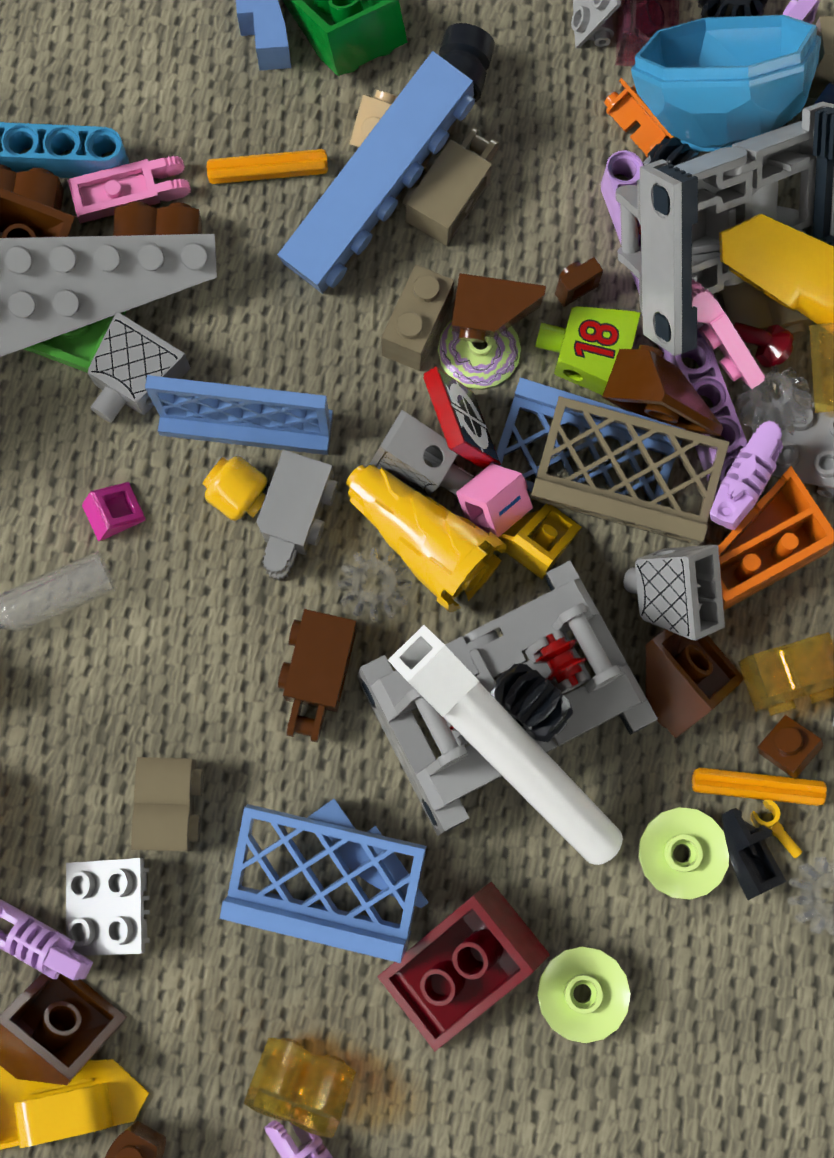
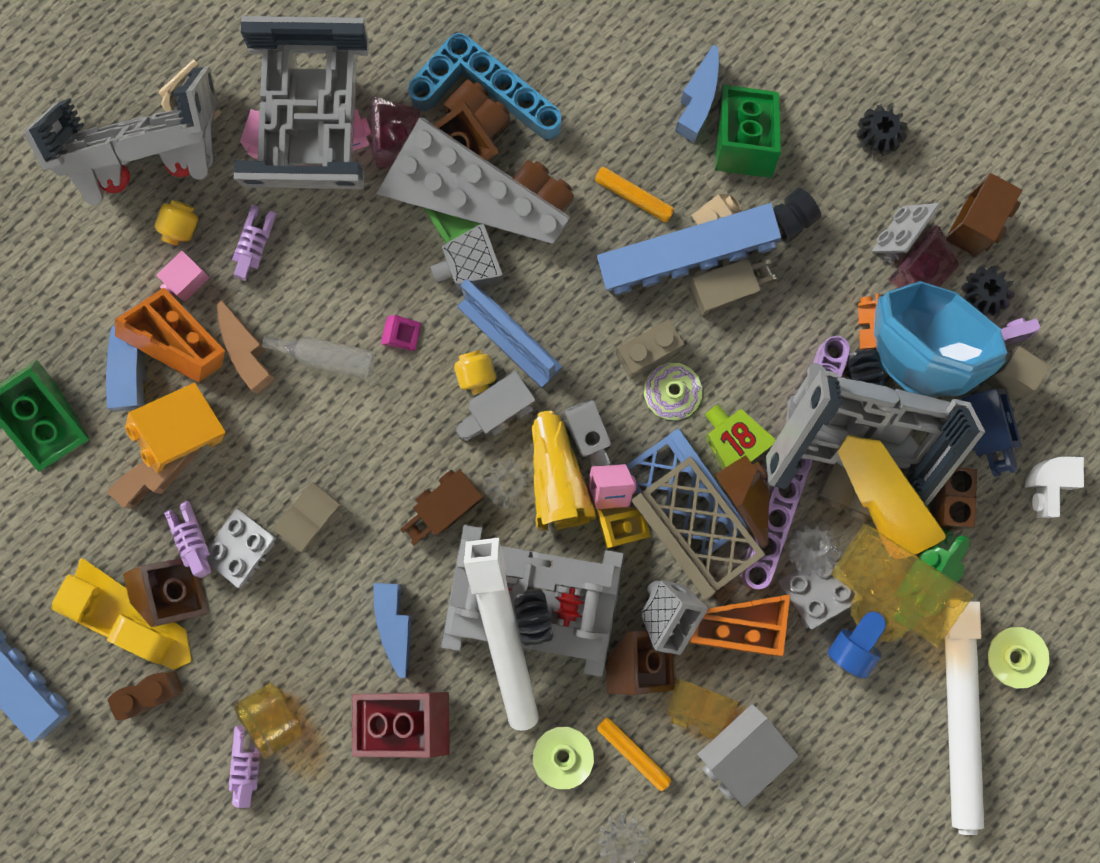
camera: 40 degrees right, 5 degrees up
bright pink hinge [68,156,191,224] -> none
medium blue fence [219,804,427,963] -> none
tile [423,367,501,469] -> none
reddish brown slope [452,273,546,343] -> none
yellowish green dish [537,946,631,1043] -> none
reddish brown plate [555,257,603,307] -> none
bright pink hinge [692,280,766,389] -> none
lavender hinge [710,420,783,530] -> none
black slope [722,808,787,900] -> none
dark red plate [734,322,794,368] -> none
yellow hand [750,800,803,858] -> none
reddish brown plate [757,715,823,779] -> none

